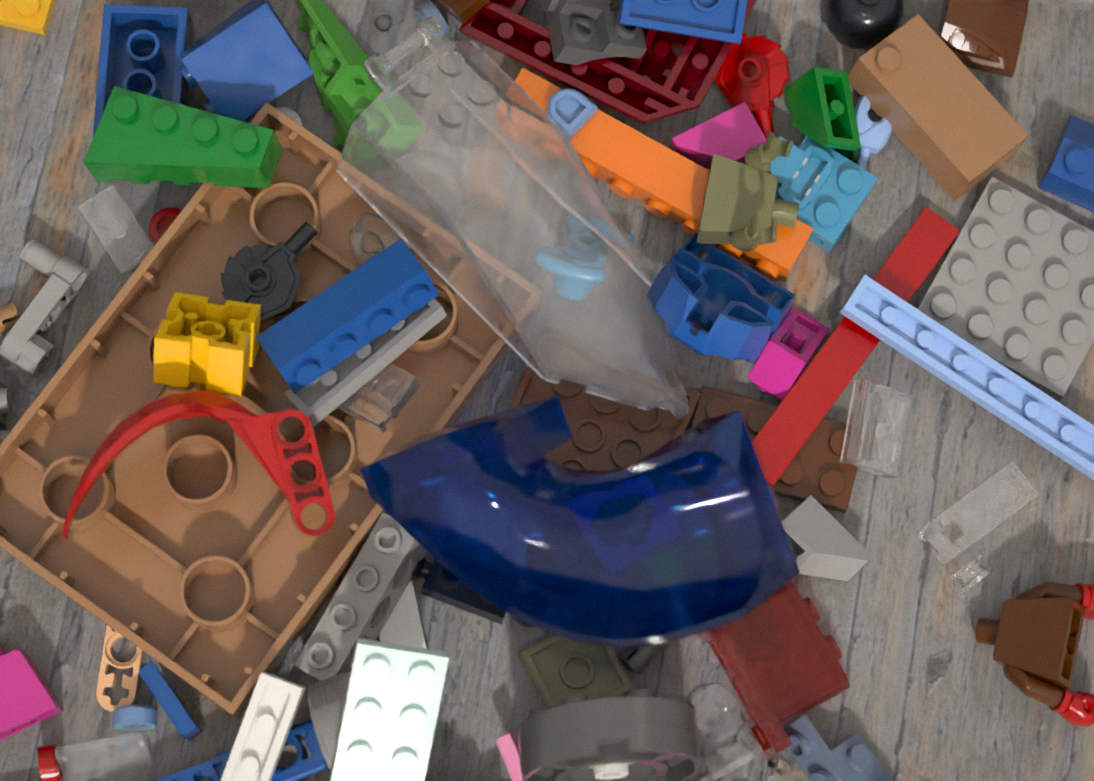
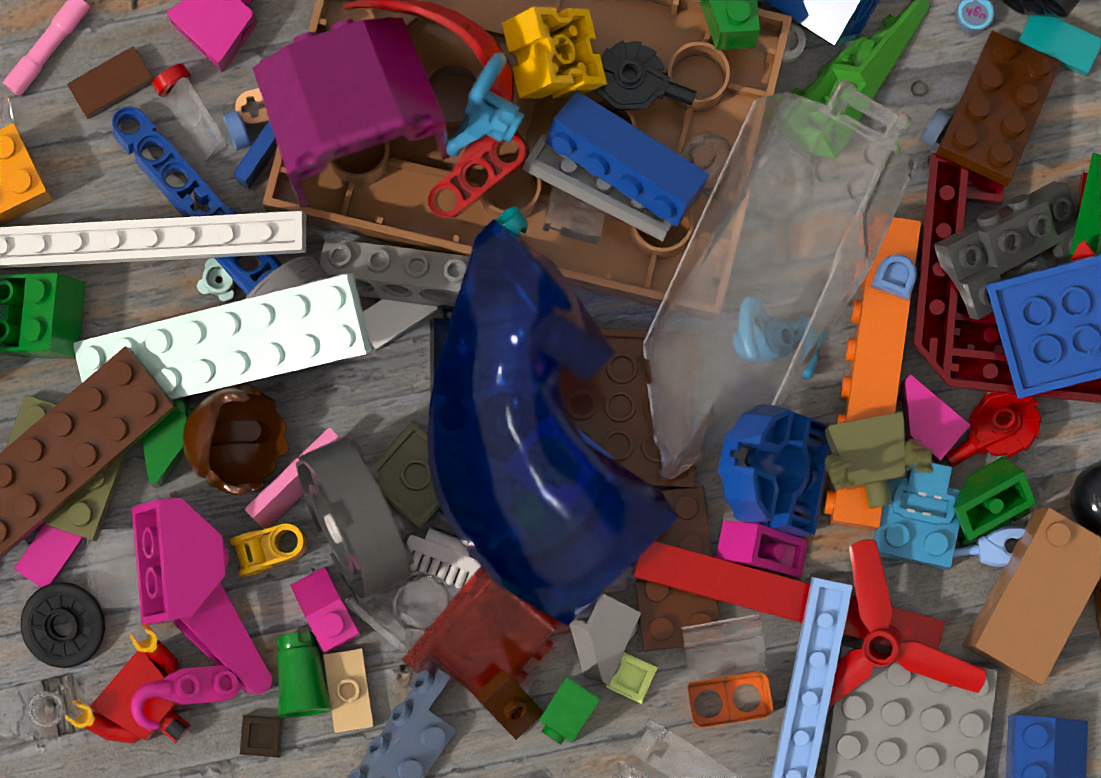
camera: 70 degrees right, 5 degrees up
none -> magenta windscreen [253,17,450,208]
none -> white piece [407,527,482,593]
none -> dark azure piece [446,53,525,157]
none -> reddish brown plate [475,669,544,740]
none -> teal hinge [493,206,528,242]
none -> green slope [539,677,600,745]
none -> yellowish green tile [605,652,657,704]
none -> orange piece [687,672,773,727]
none -> red piece [828,539,987,708]

